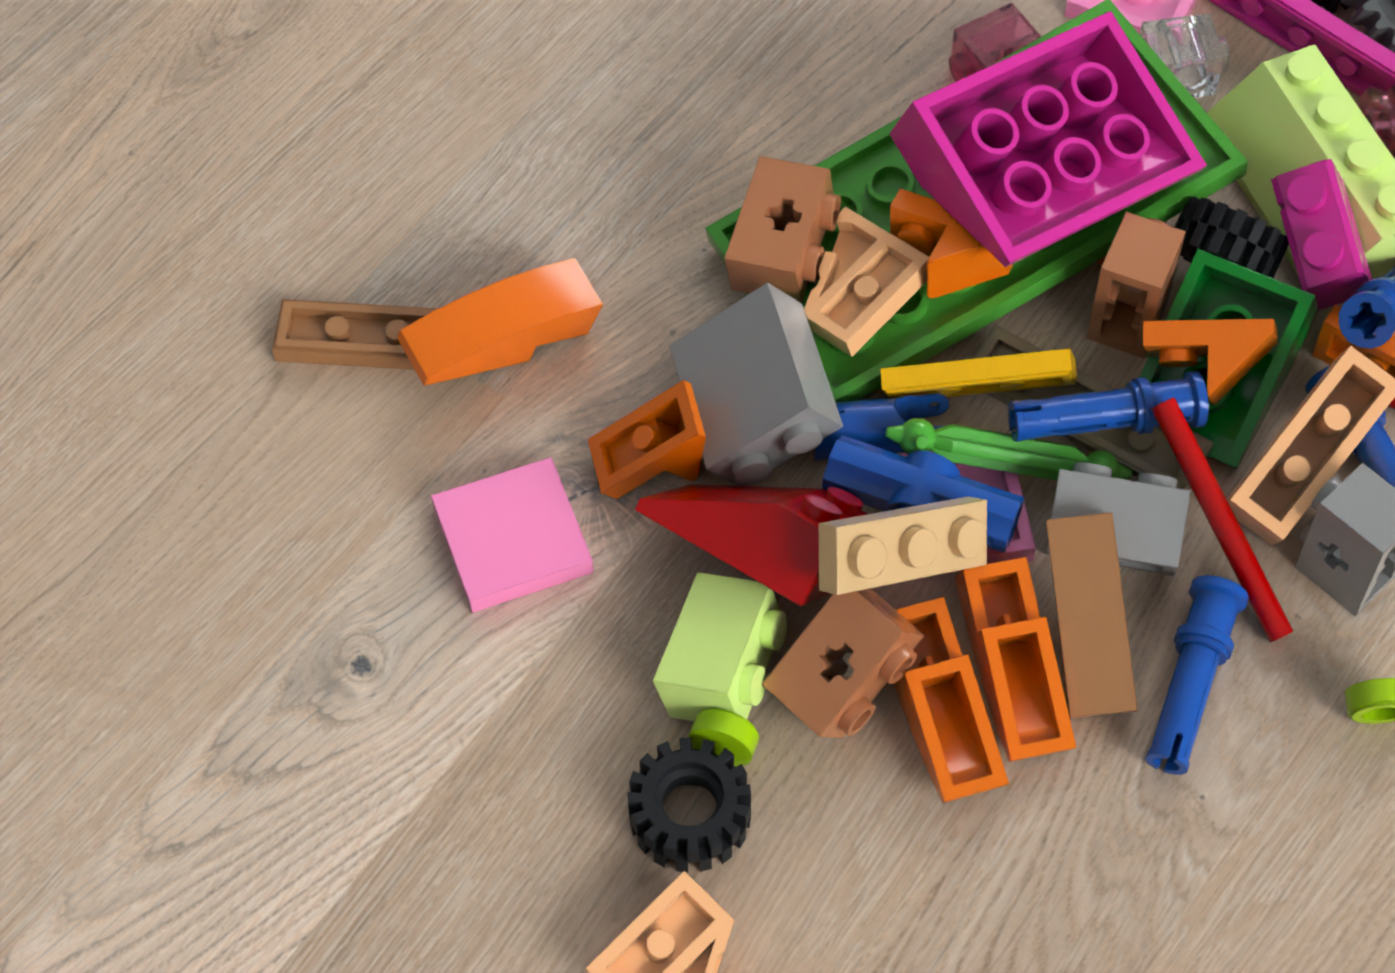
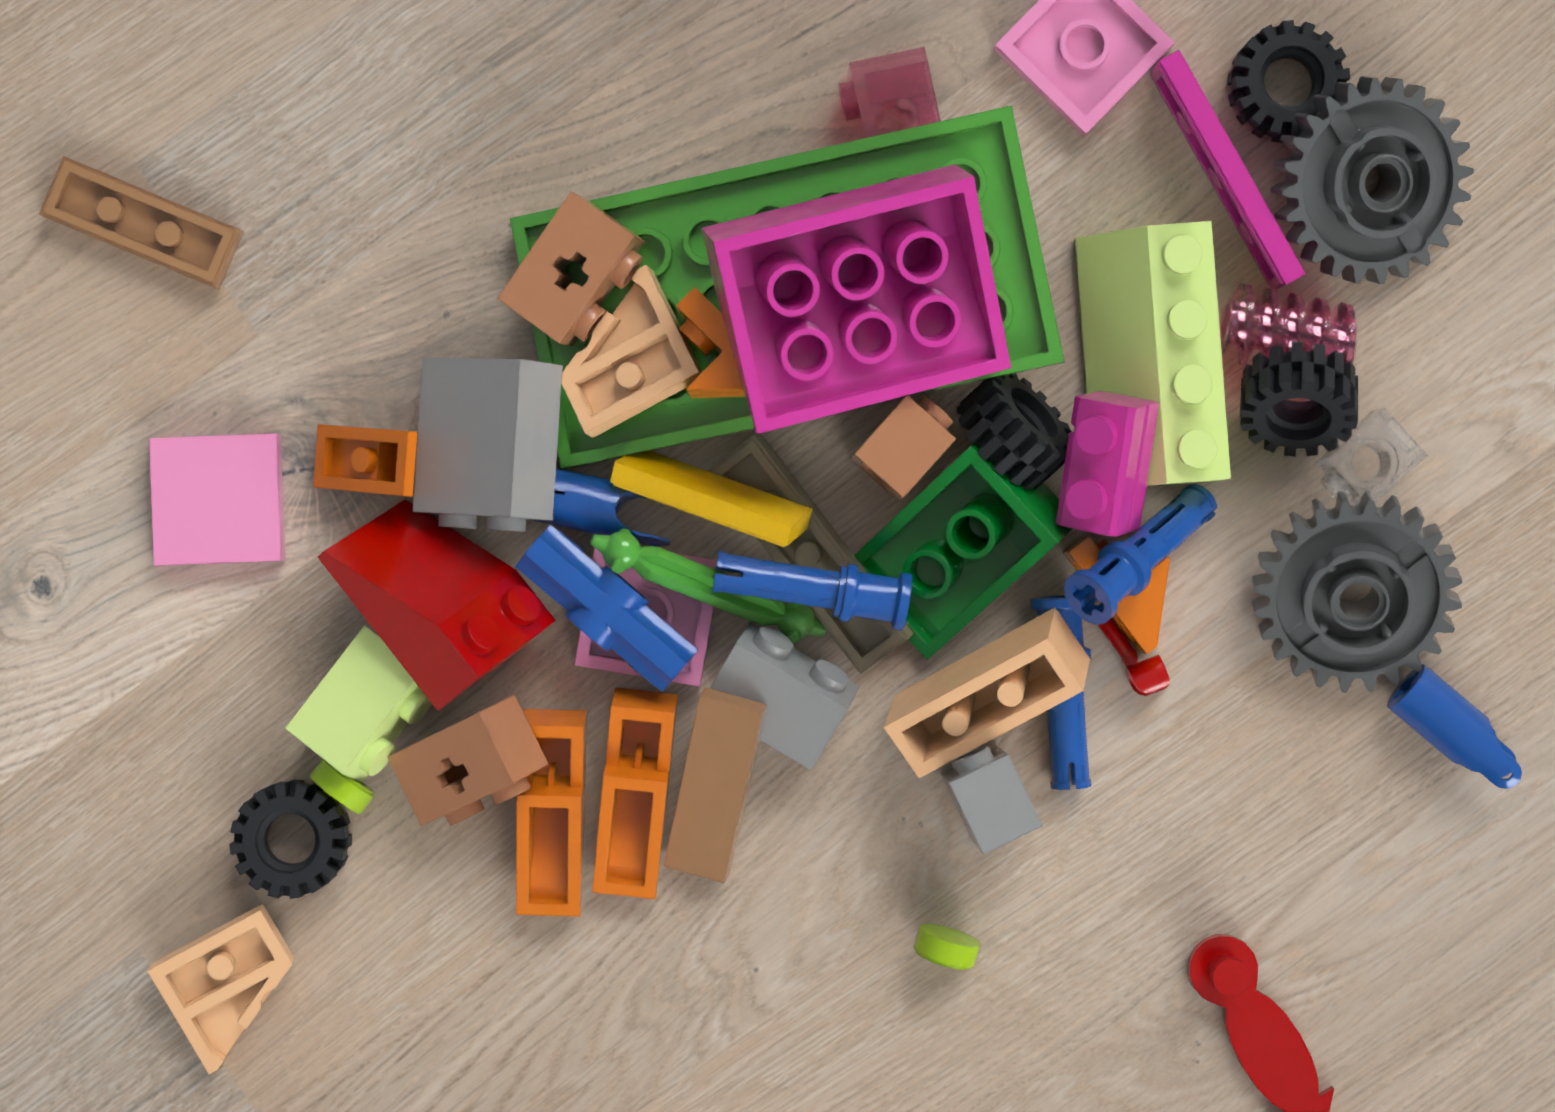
camera: 20 degrees right, 30 degrees up
orange slope [397,258,603,386] -> none
tan plate [818,496,987,595] -> none
clear brick [1140,13,1229,98] -> none
orange slope [1143,319,1277,405] -> none
blue pin [1145,575,1249,775] -> none
red bar [1151,397,1294,642] -> none

